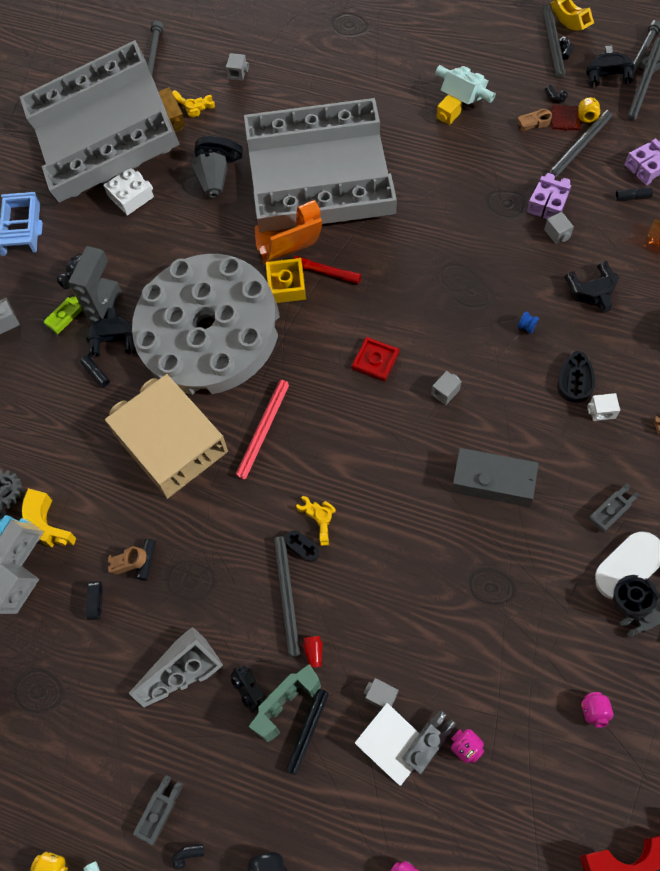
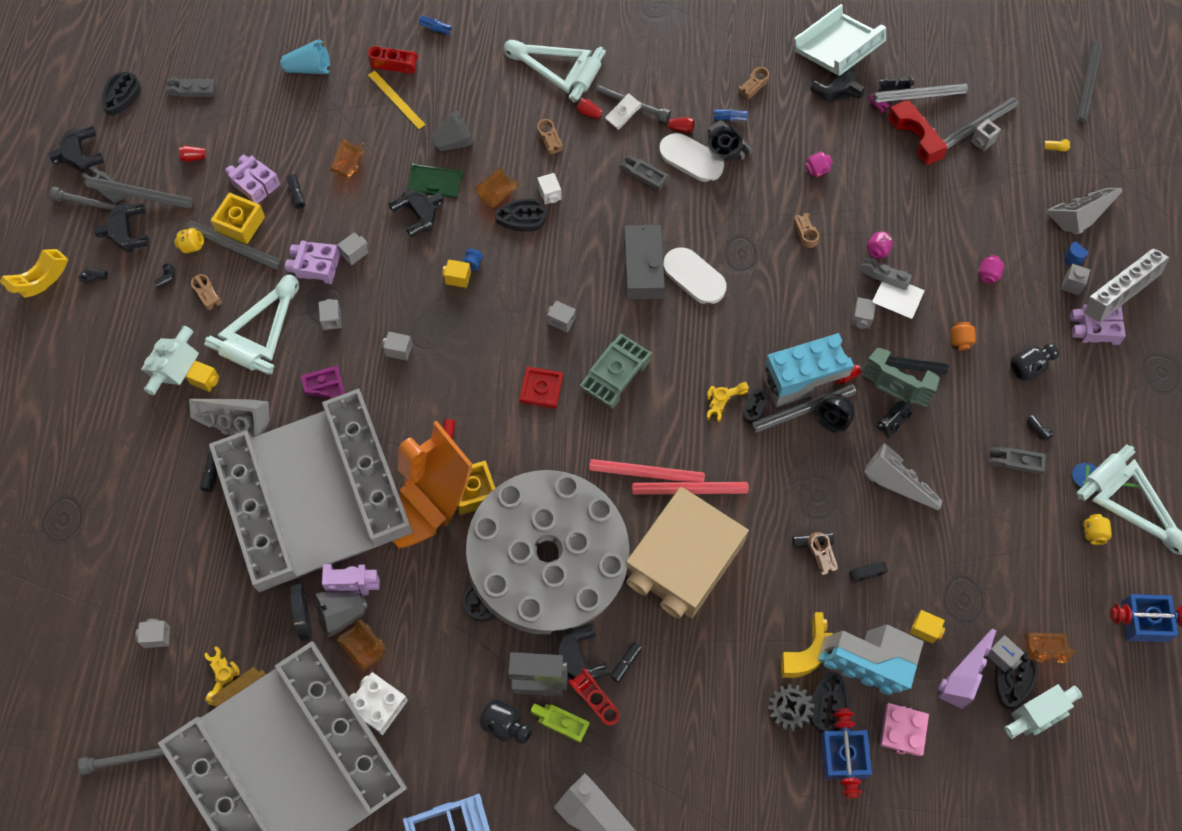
camera: 110 degrees left, 0 degrees up
dark grey axle [543,5,565,78] -> none
clear red piece [552,105,580,131] -> none
none -> light grey wedge [189,399,270,438]
none -> light aqua piece [204,275,299,375]
none -> yellow brick [211,193,265,244]
none -> magenta wing [301,365,345,399]
none -> light grey brick [319,299,342,330]
none -> lavender hips [322,564,380,596]
none -> clear orange bracket [337,619,386,671]
none -> light grey brick [382,332,413,361]
none -> dark green door [407,163,464,198]
none -> yellow brick [442,259,471,288]
none -> clear orange bracket [475,167,519,207]
none -> red piece [568,668,620,725]
none -> sand green plate [580,333,652,409]
none -> coral axle [632,482,749,495]
none -> white tile [663,248,726,304]
none -> medium azure piece [762,333,854,407]
none -> medium nougat piece [794,213,819,248]
none -> black cylinder [815,394,855,433]
none -> yellow brick [910,610,945,644]
none -> orange head [950,322,976,350]

